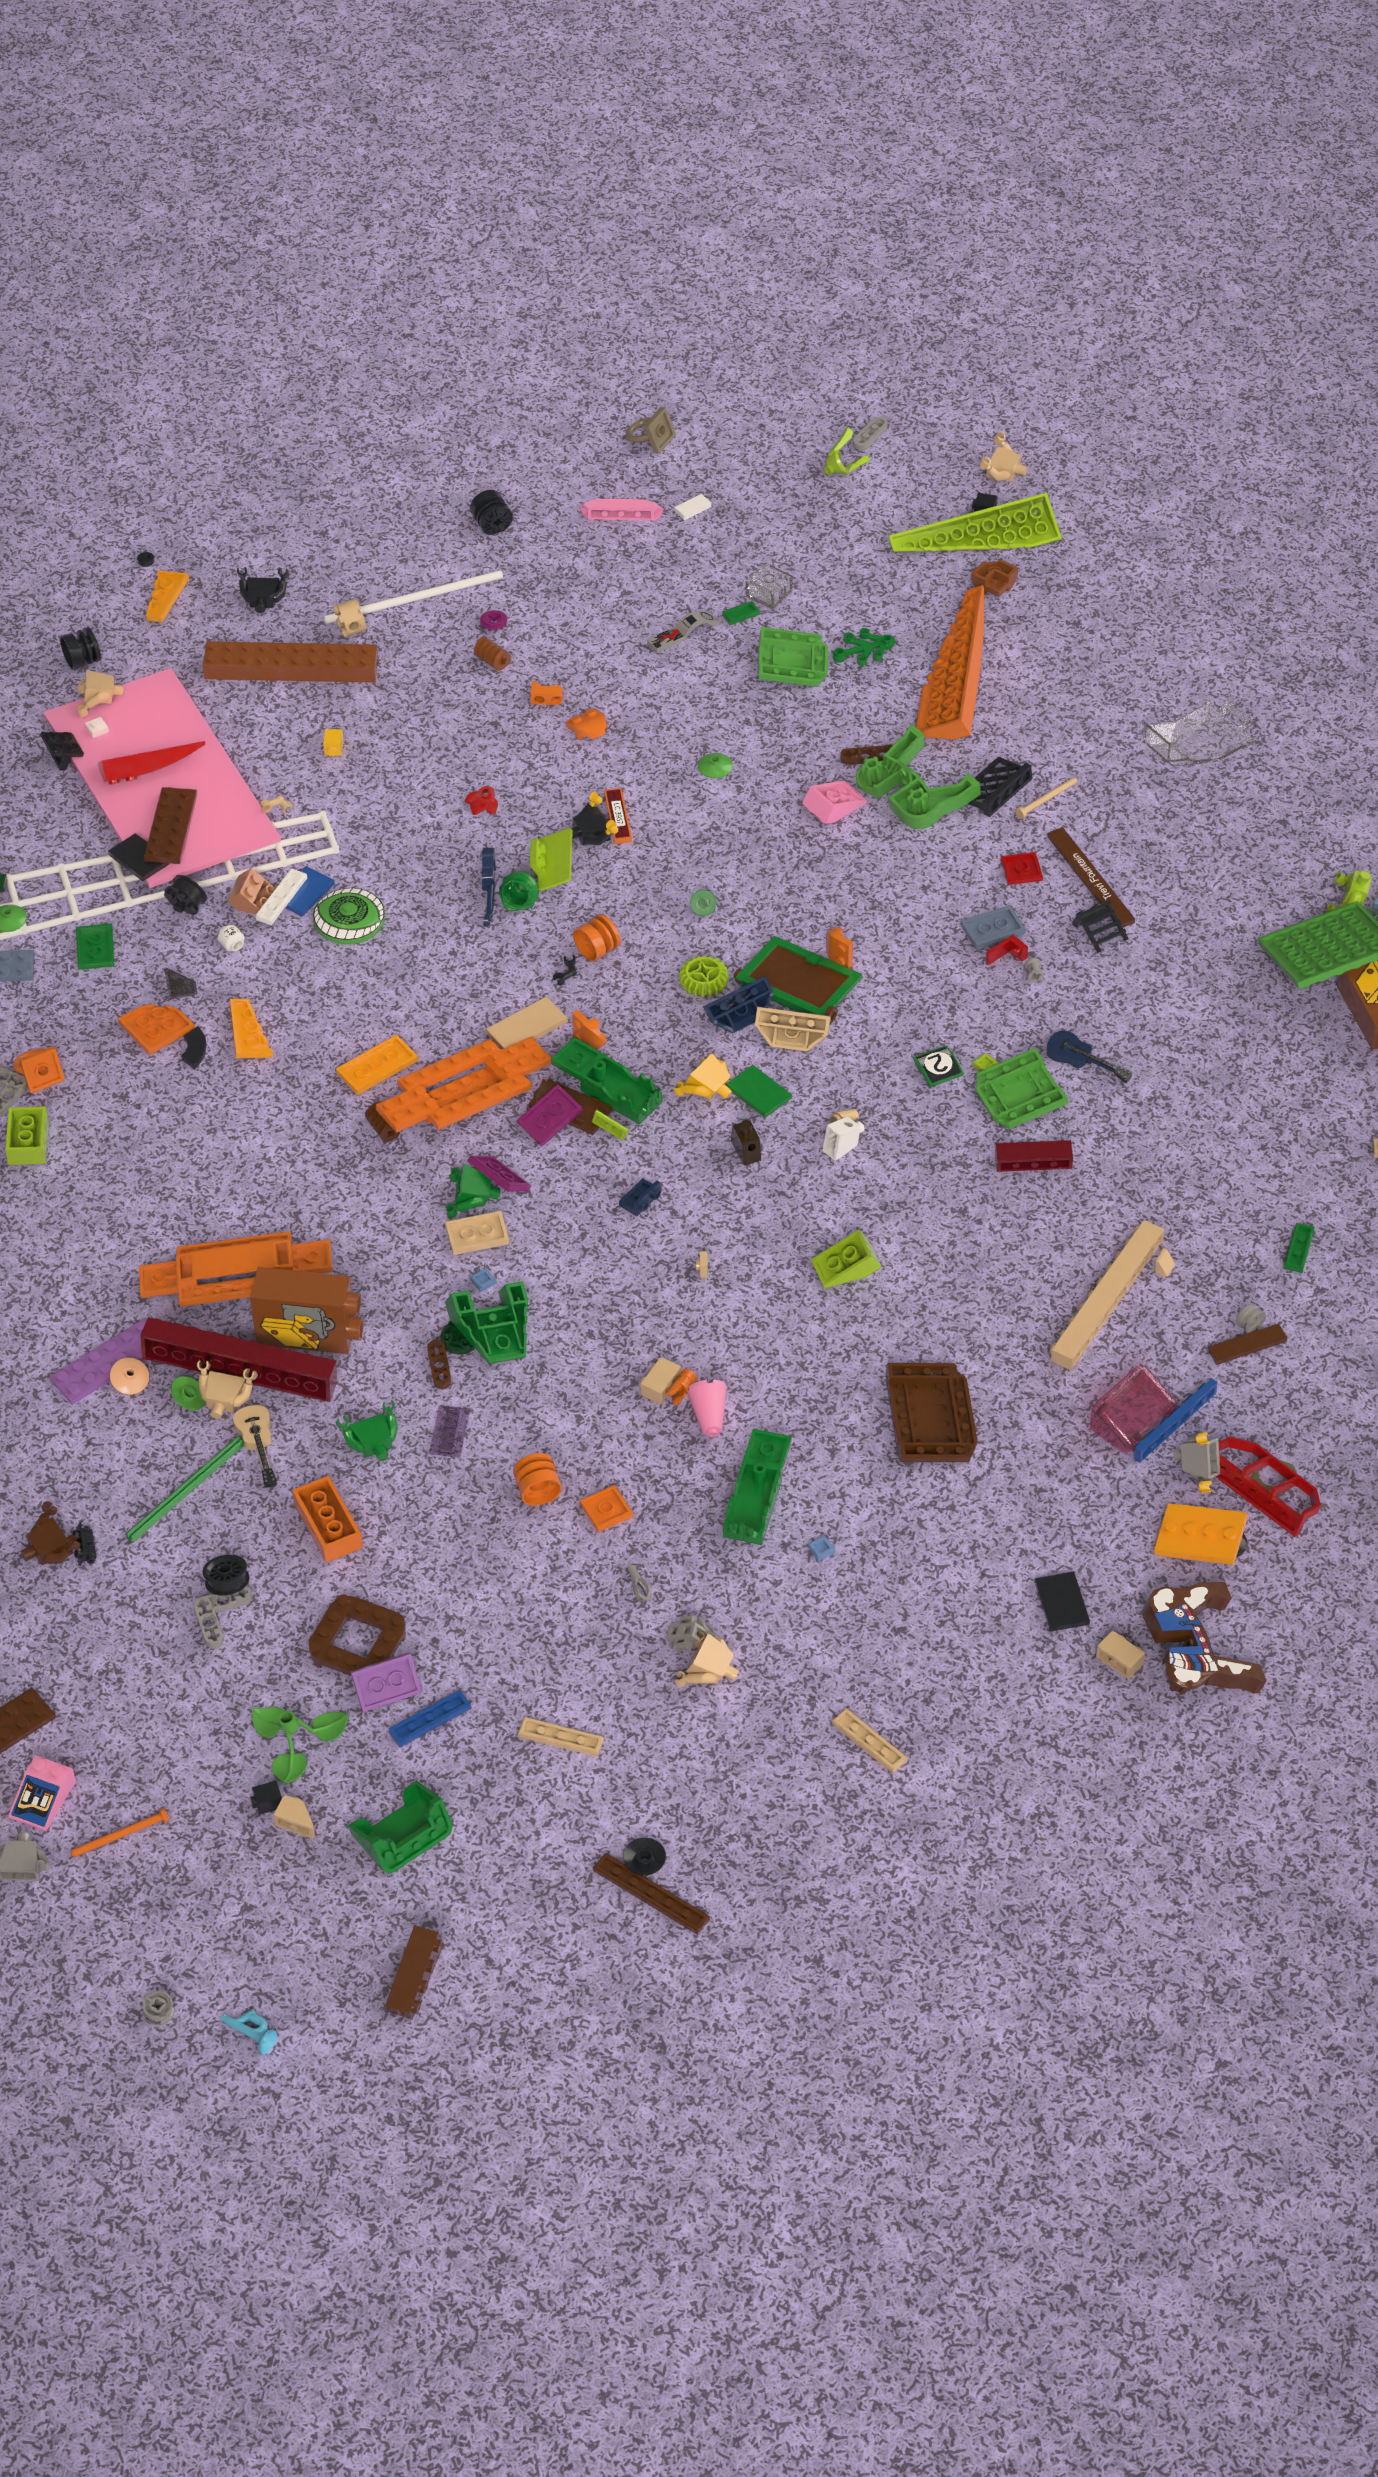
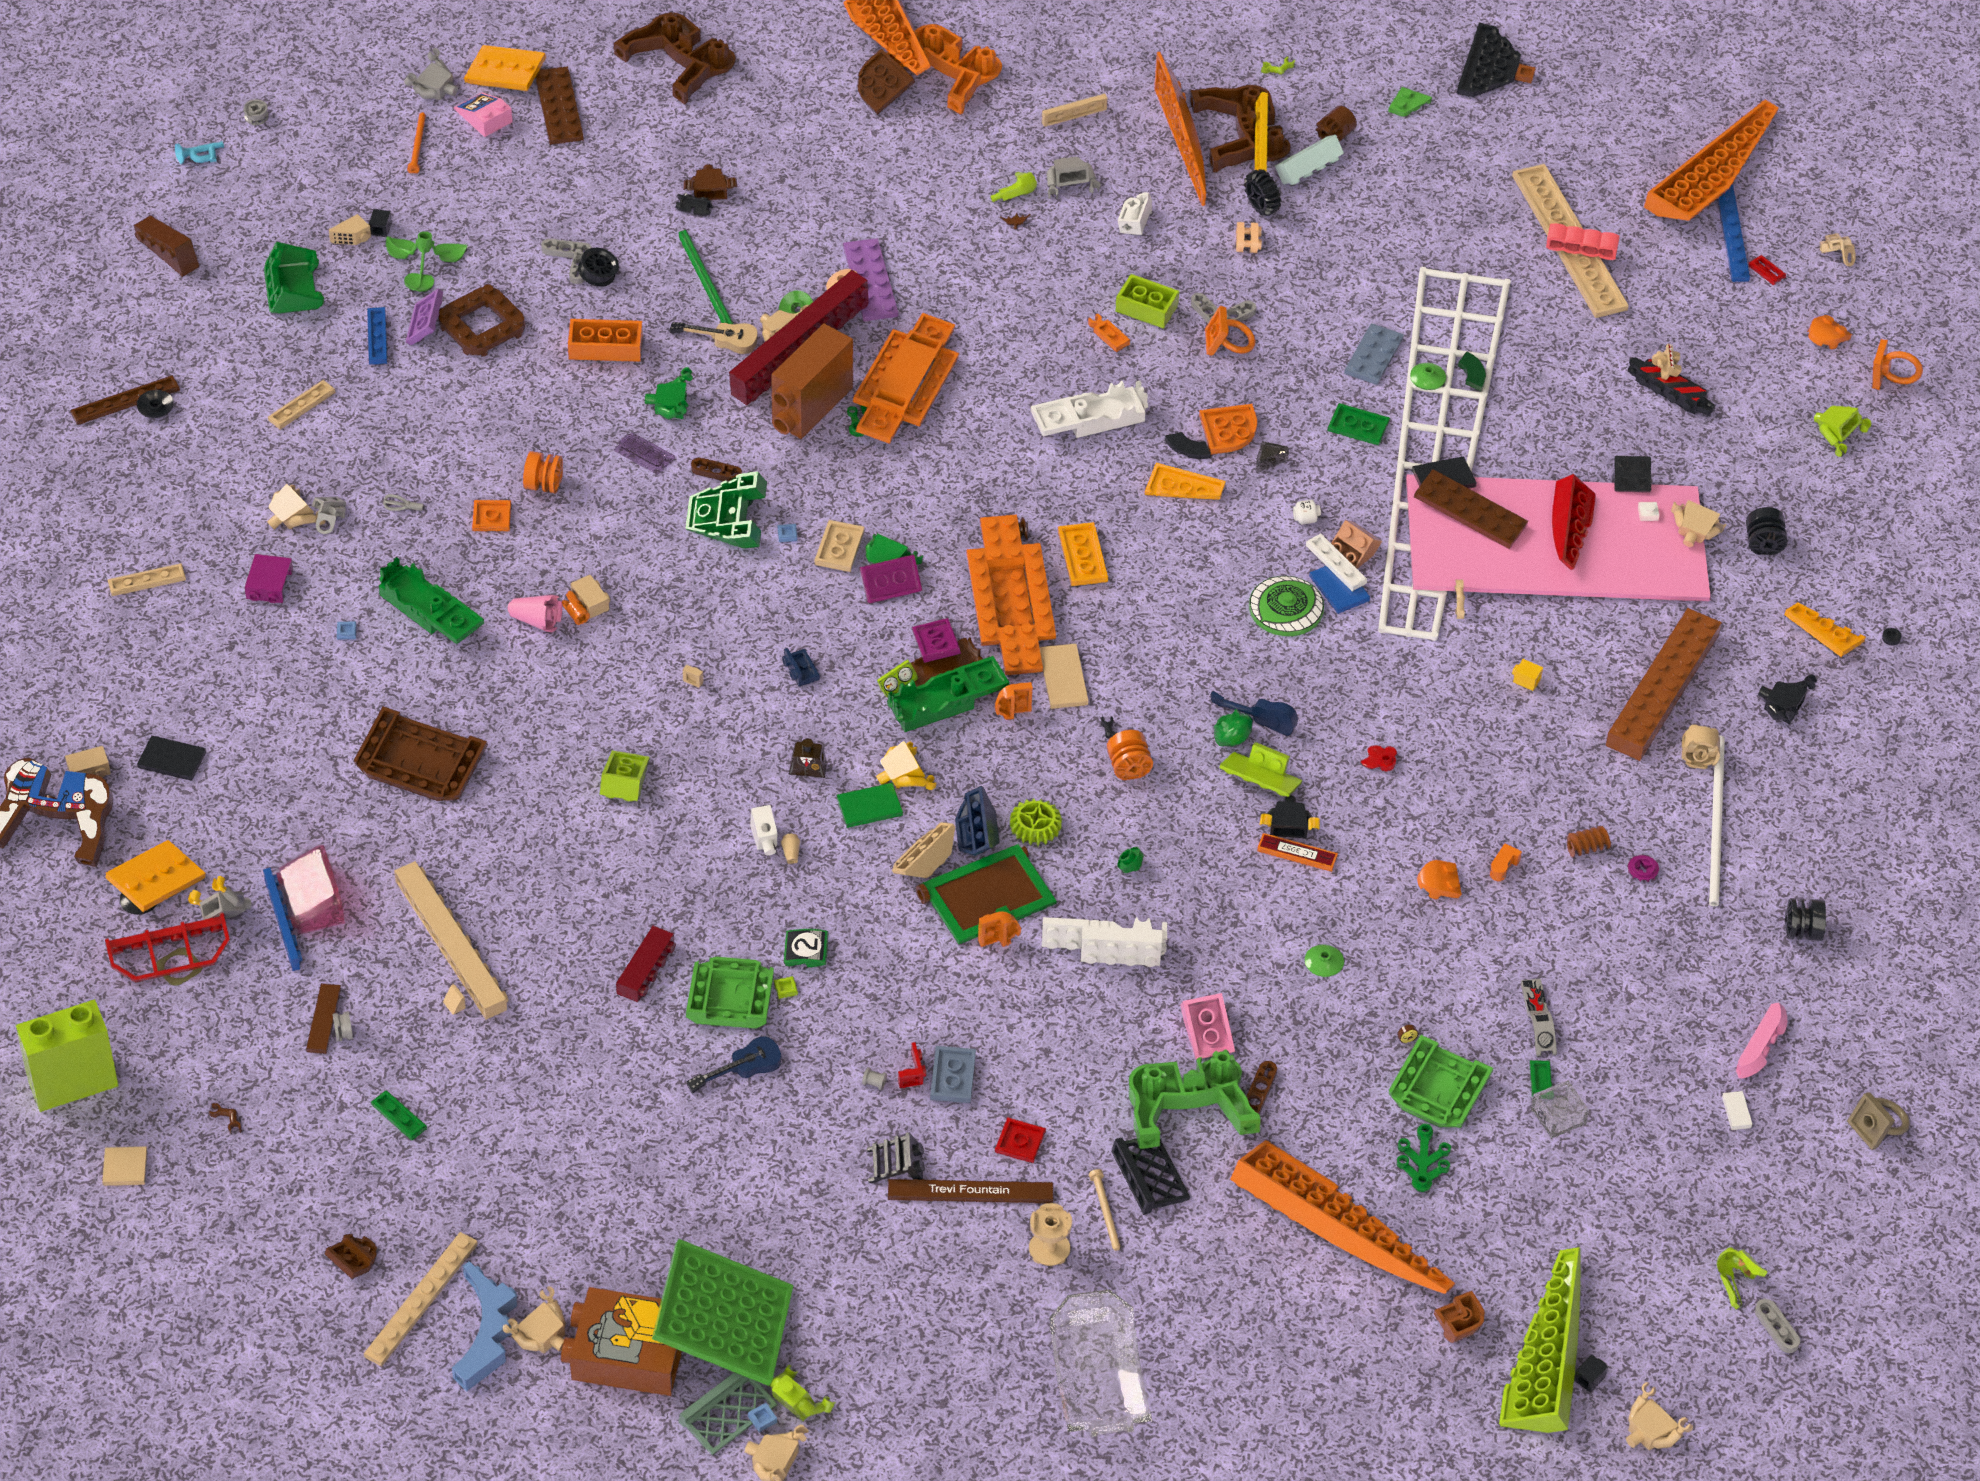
camera: 115 degrees right, 0 degrees up
black wheel [164,875,207,915] -> none
none -> magenta panel [244,554,293,603]
none -> tan piece [1029,1203,1072,1266]
none -> white piece [1031,381,1148,438]
none -> white piece [1042,917,1167,967]
none -> orange plate [1088,314,1130,352]
none -> tile [1397,1025,1419,1043]

